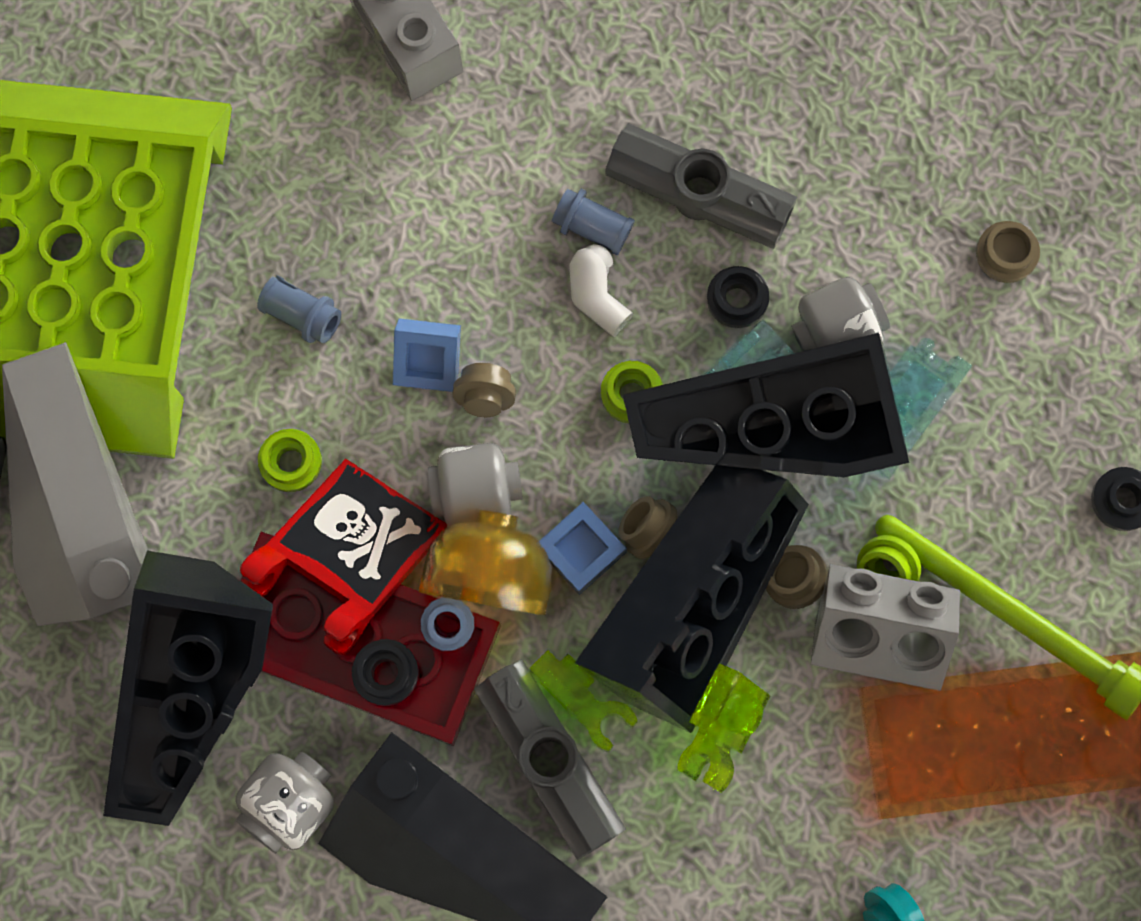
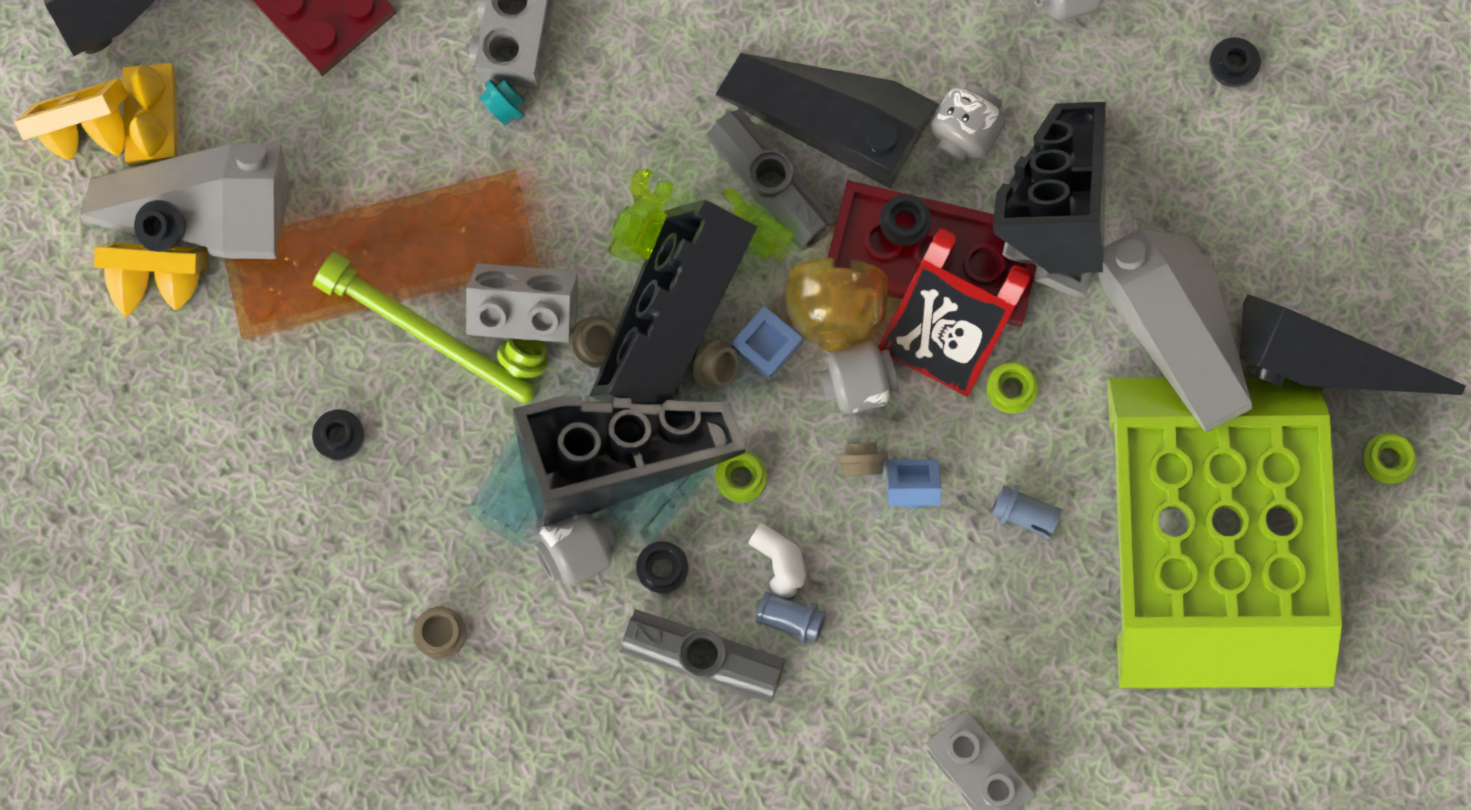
camera: 175 degrees right, 0 degrees up
sand blue pin [421,597,474,651] -> none

